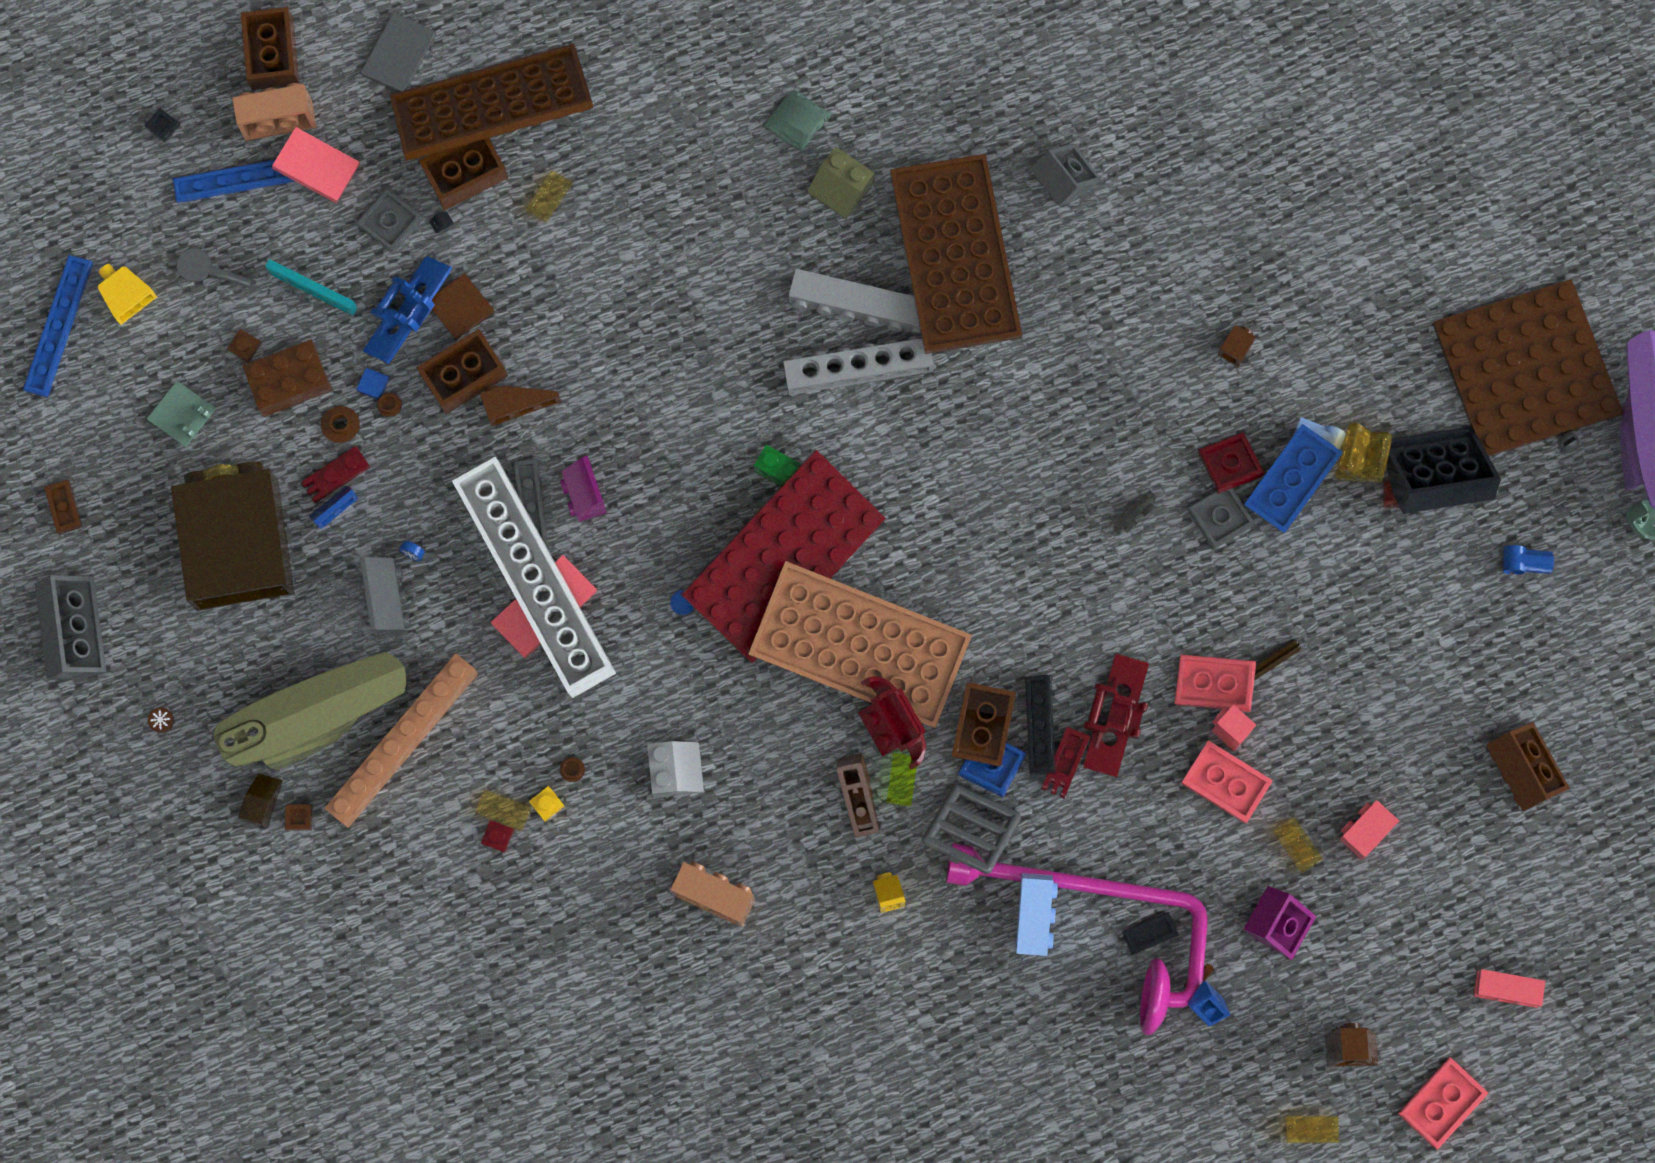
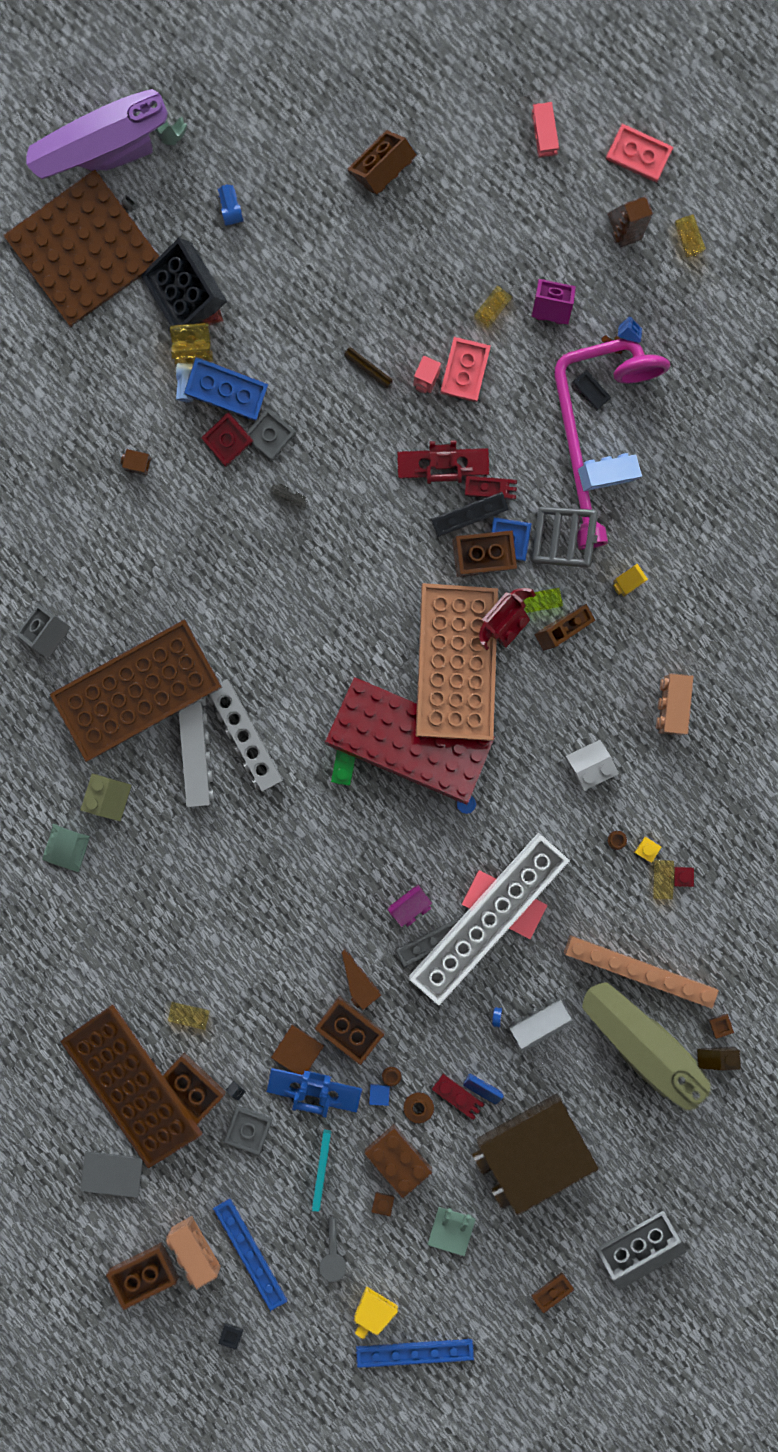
camera: 110 degrees left, 10 degrees up
reddish brown tile [148,707,175,733] -> none
clear yellow tile [203,464,239,480] -> none
coral tile [272,127,360,203] -> none
coral tile [1175,654,1256,712] -> none
coral brick [1339,800,1399,860] -> none

